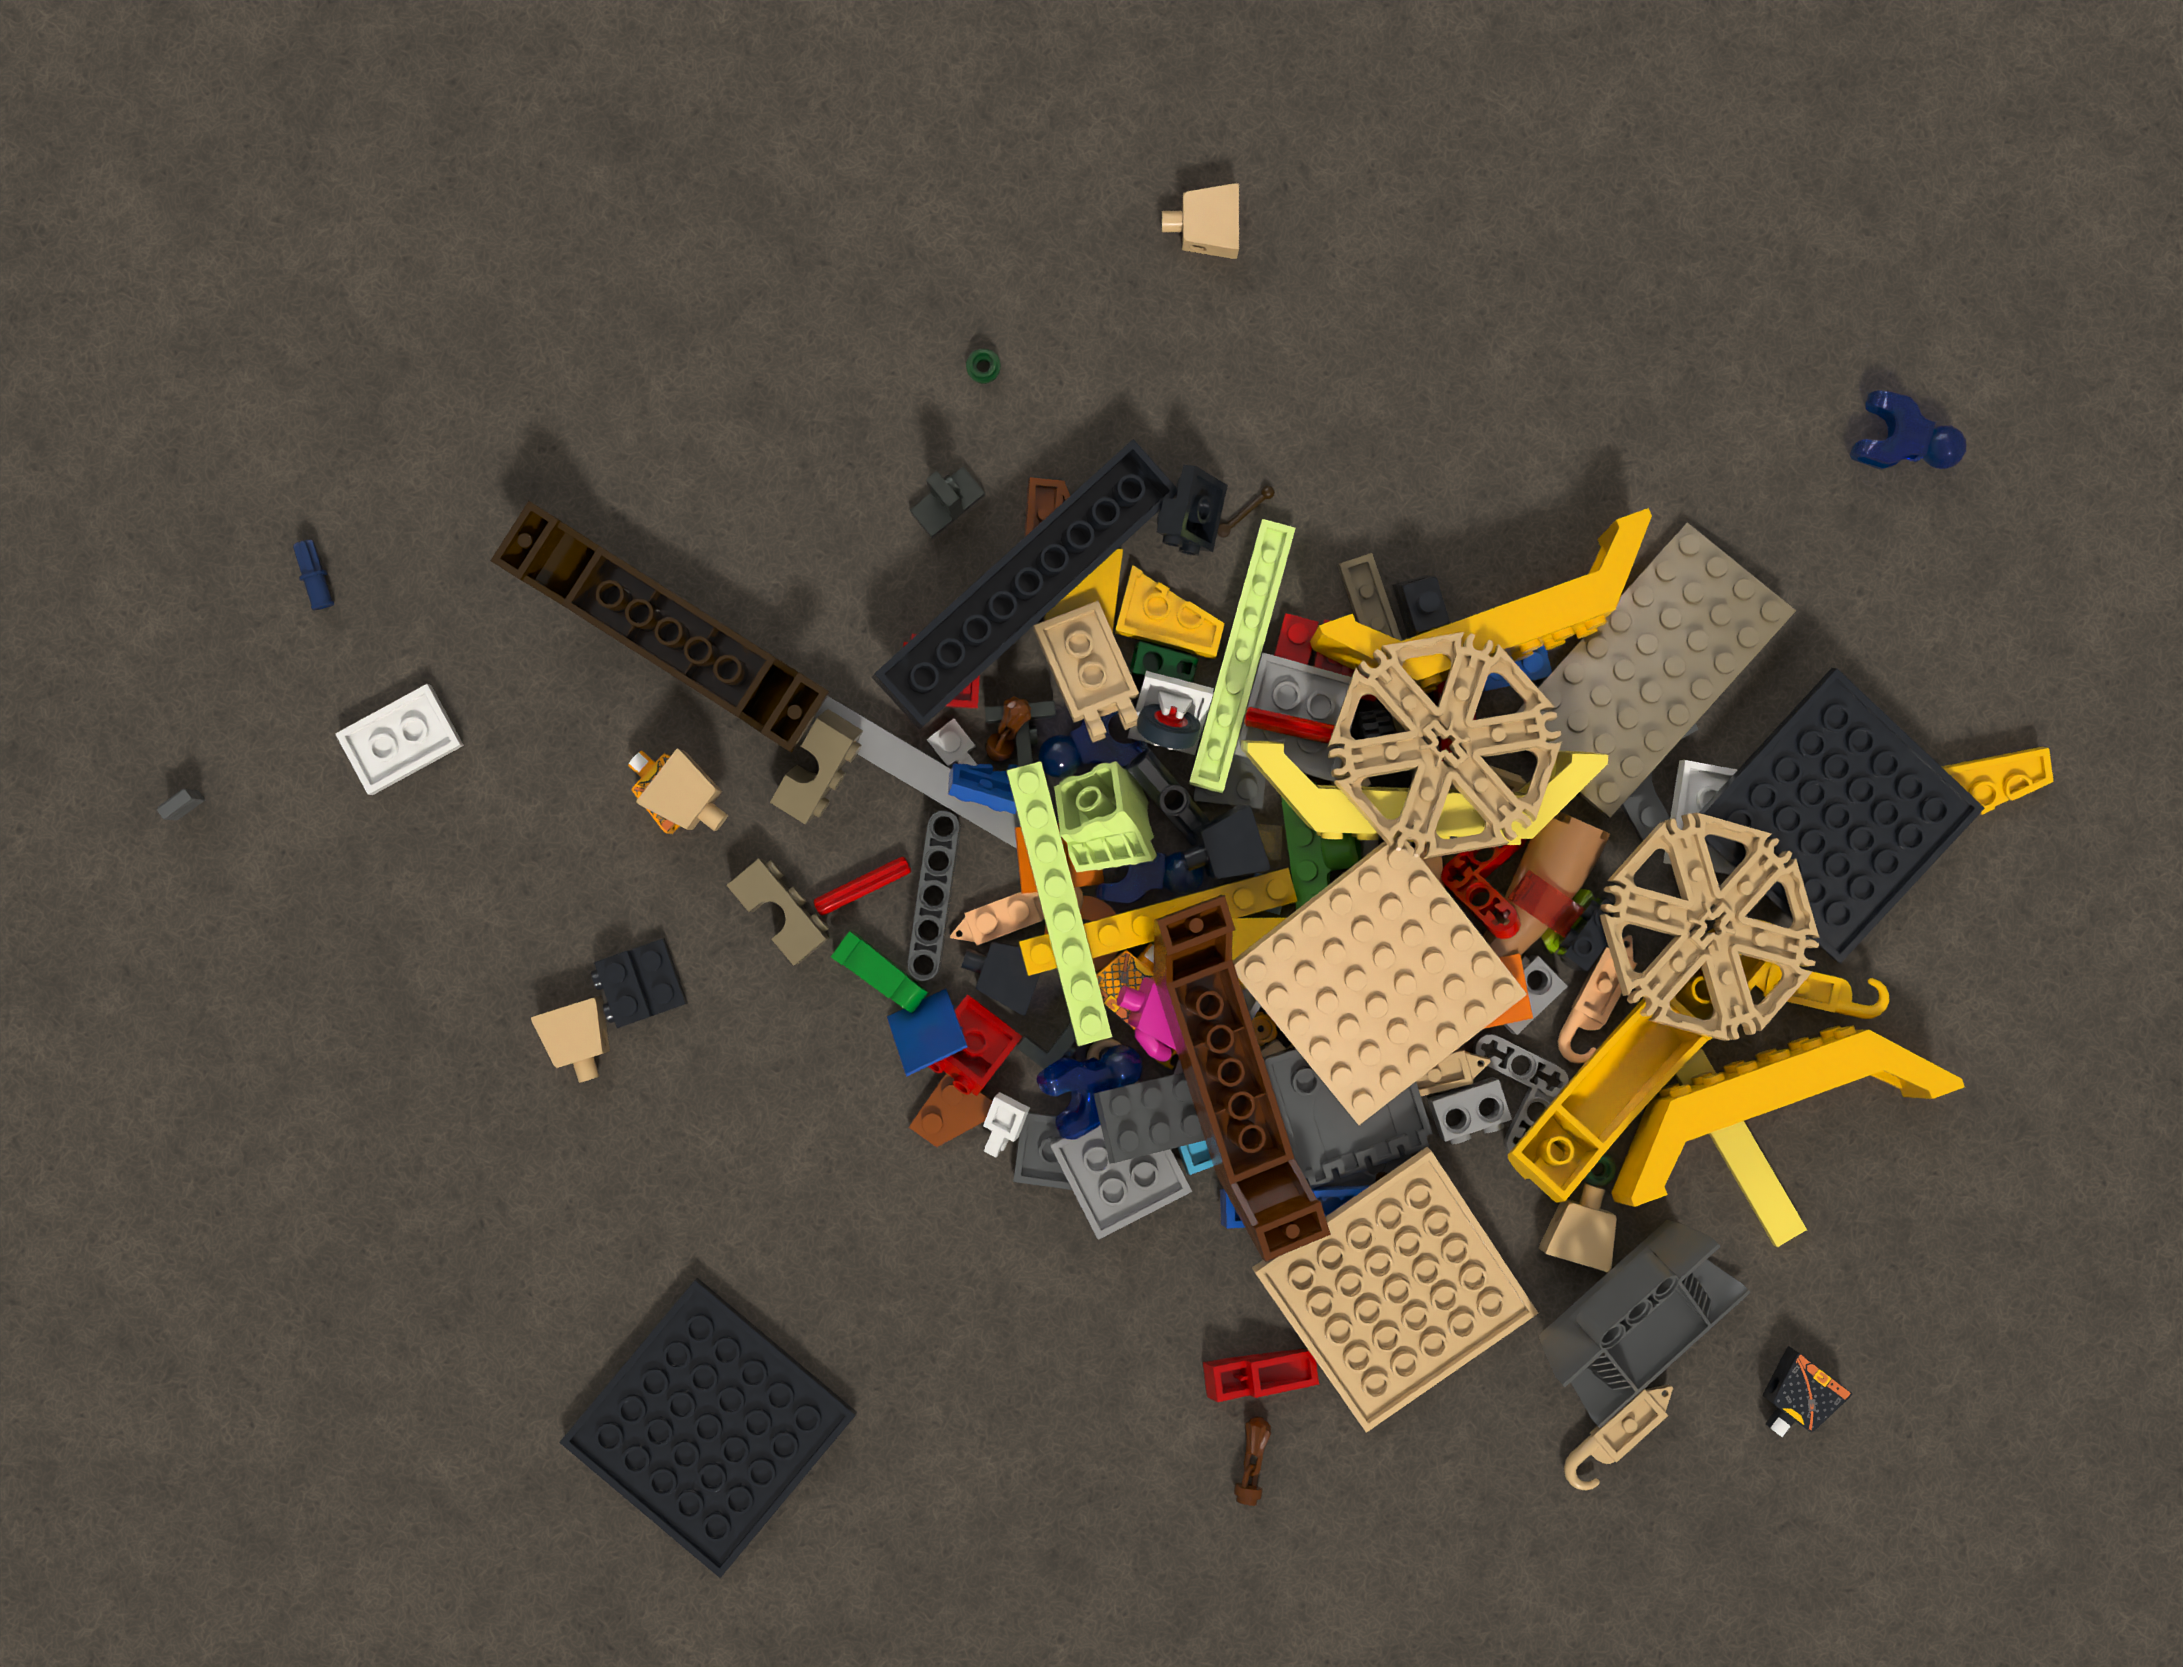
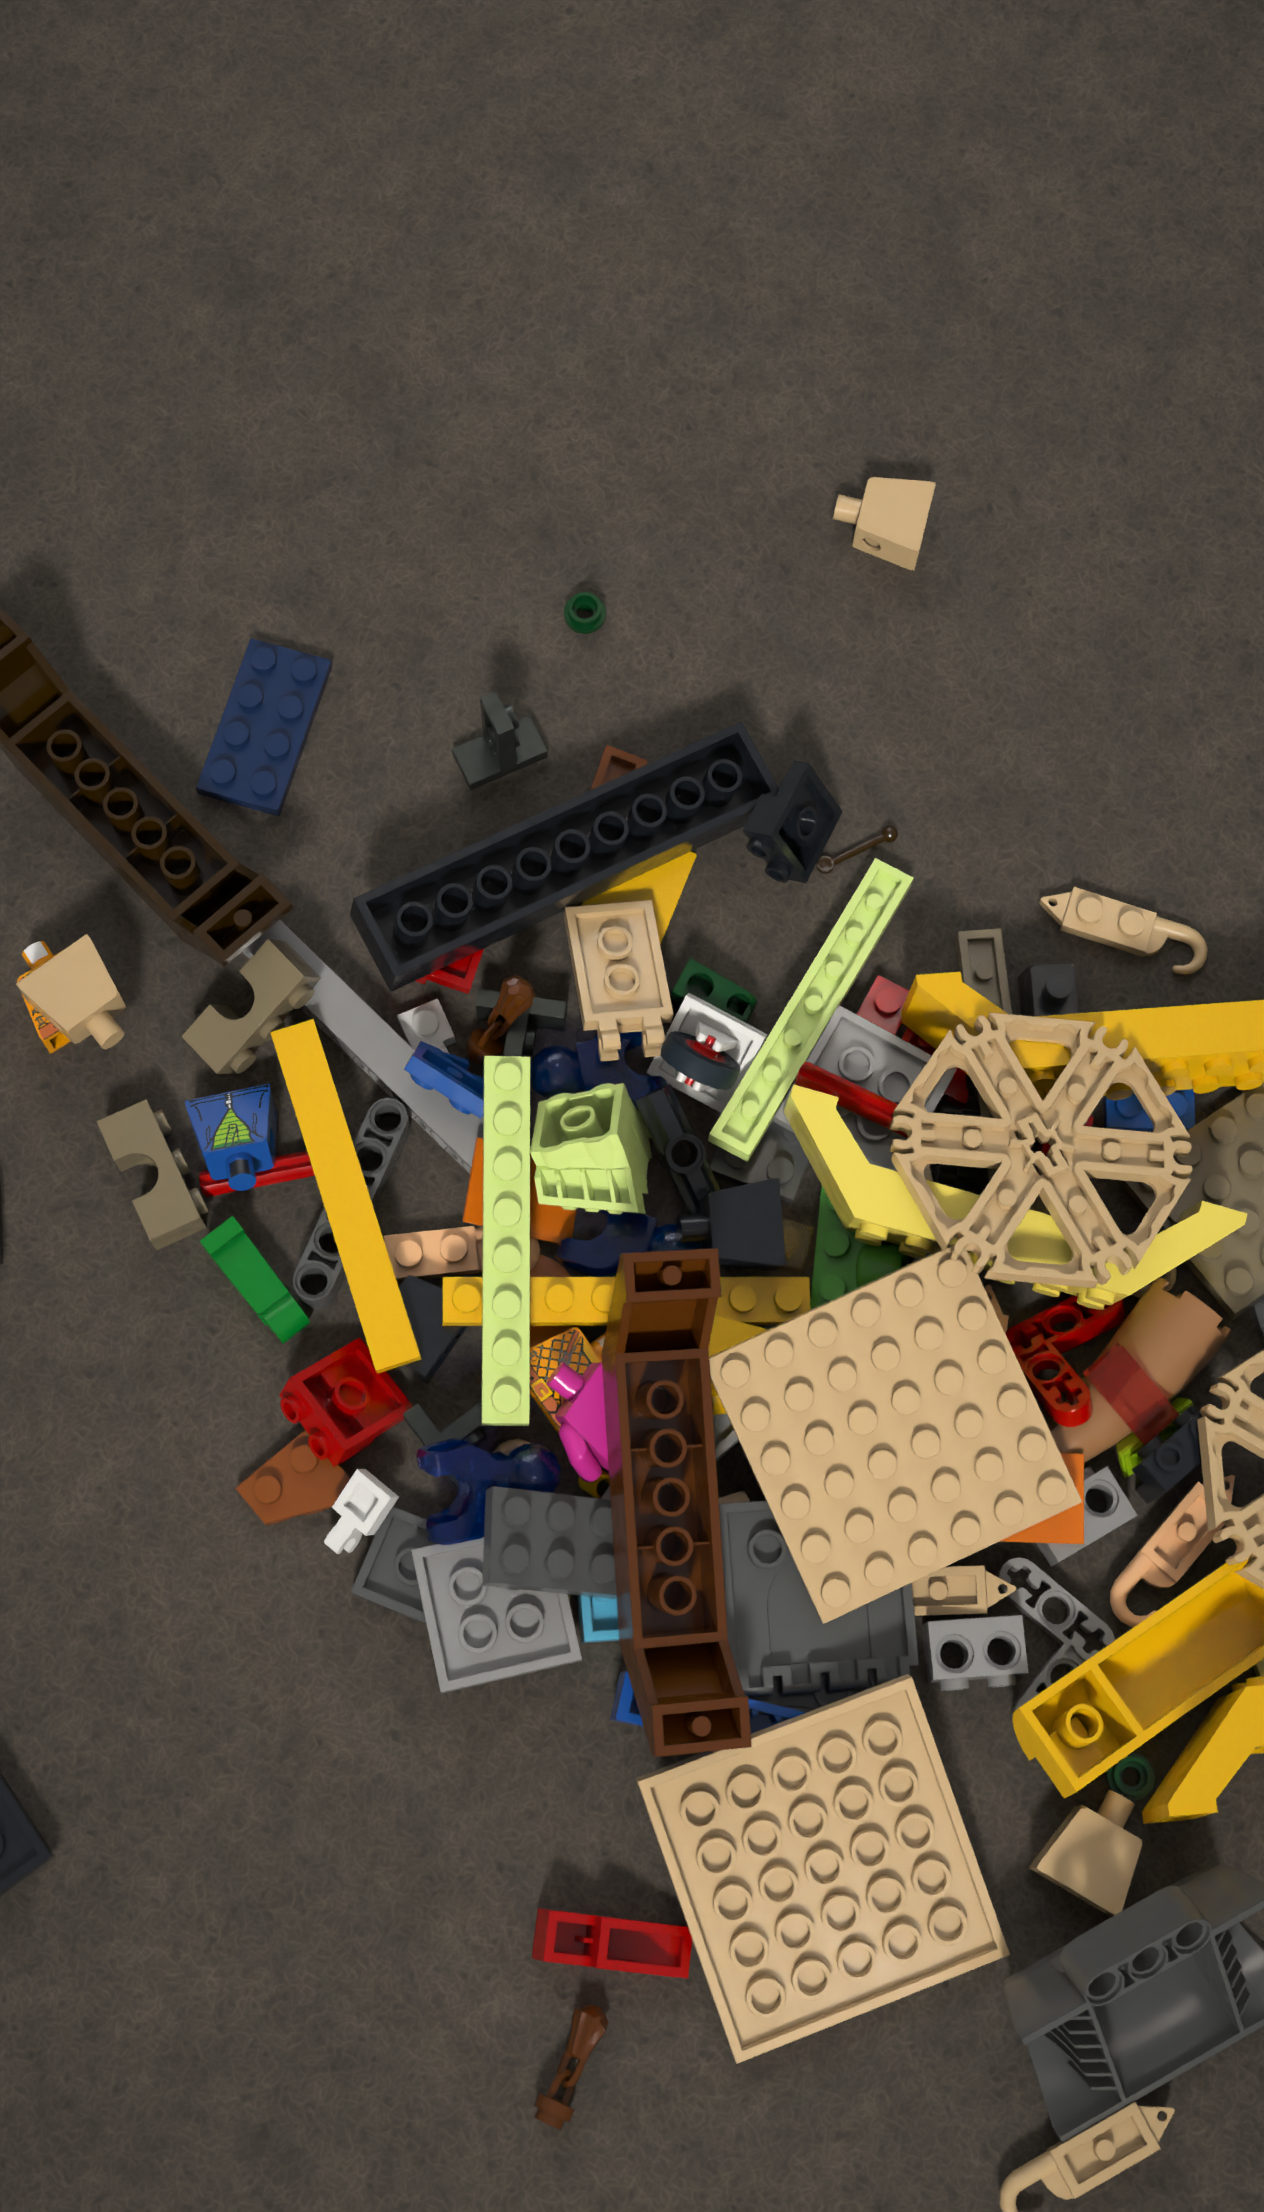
camera: 15 degrees right, 15 degrees down
blue window [887,988,968,1076] -> none
yellow wing [1115,565,1225,659] -> none
light orange plate [1252,1012,1277,1046] -> none
none -> blue torso [185,1084,278,1191]
none -> dark blue plate [196,638,333,817]
none -> yellow tile [270,1019,421,1374]
none -> tan plate [1039,887,1208,975]

